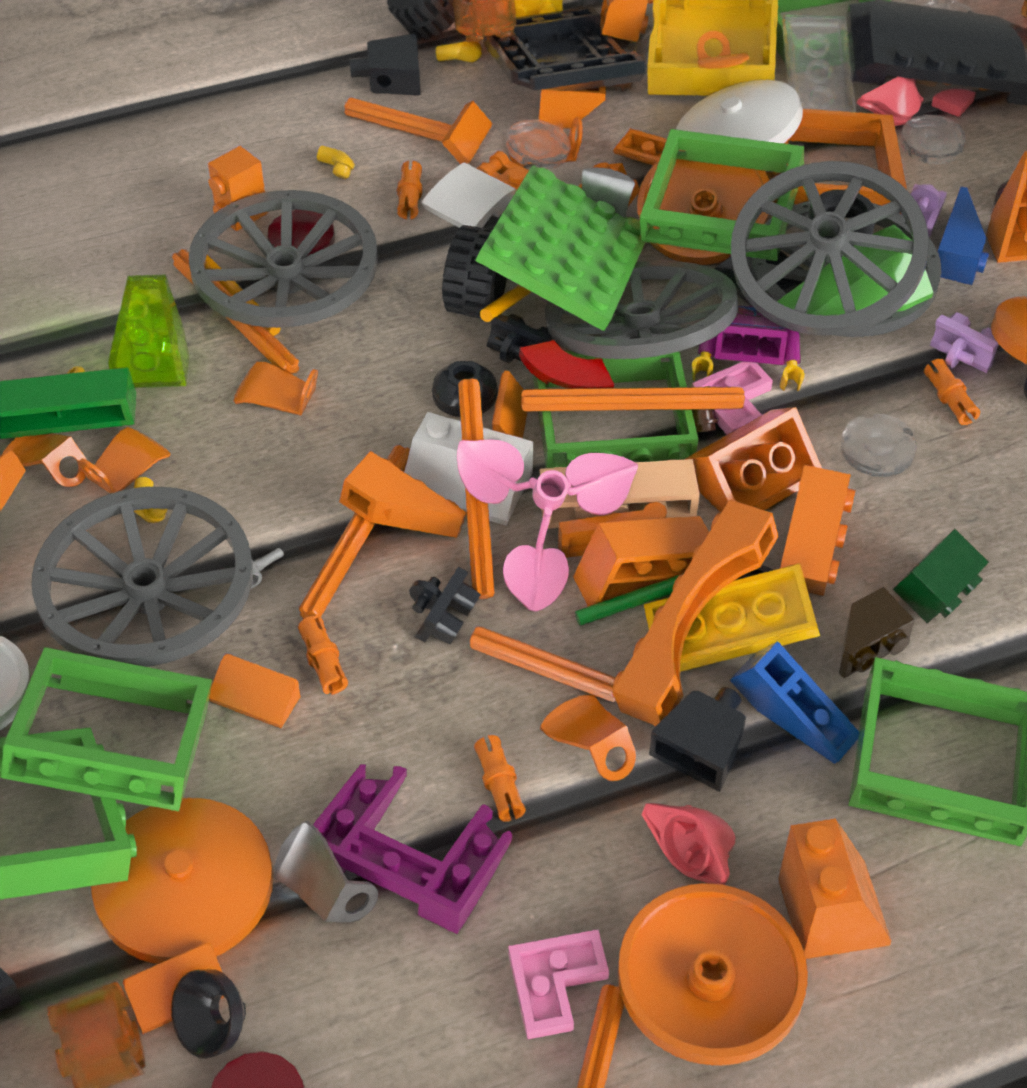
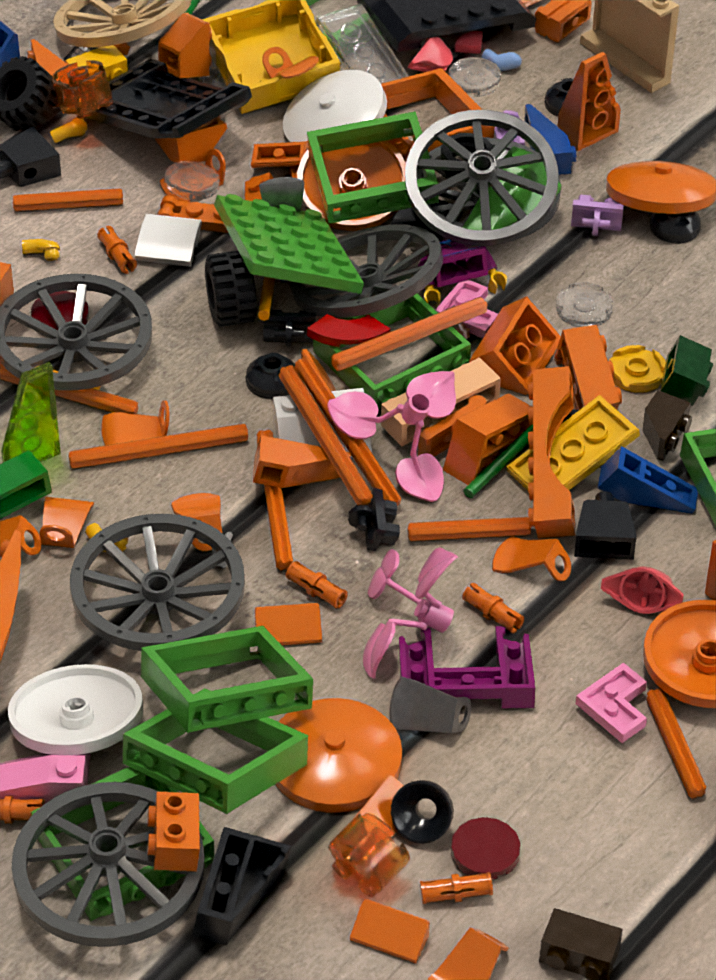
camera: 30 degrees left, 5 degrees down
orange tile [442,100,493,165] -> none
orange pin [924,359,981,425] -> none
none -> orange axle [68,424,249,469]
none -> orange piece [171,493,222,551]
none -> orange axle [279,365,373,506]
none -> bright pink plant [363,547,458,679]
none -> light blue arm [481,49,522,72]
none -> yellow tile [609,345,666,393]

